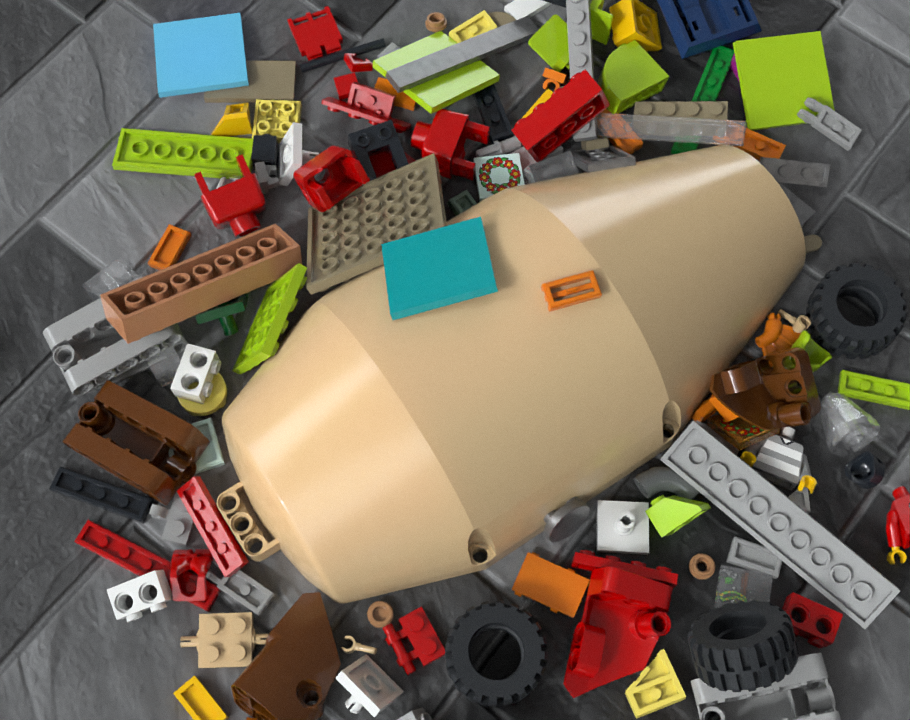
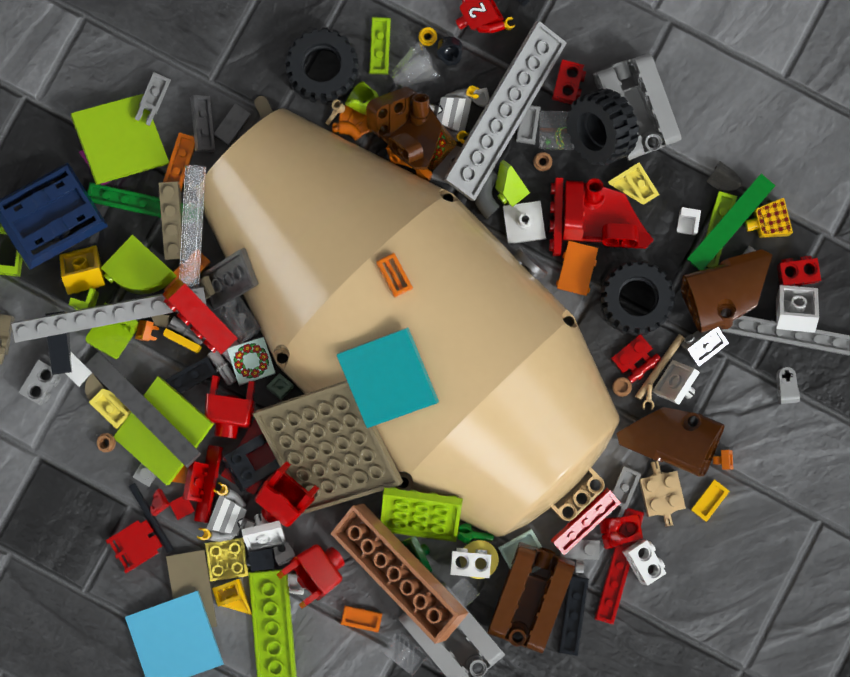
camera: 105 degrees left, 15 degrees up
none -> light grey torso [197,482,255,542]
none -> yellow plate [418,27,437,46]
none -> green bar [457,524,494,544]
none -> tan bar [635,334,685,400]

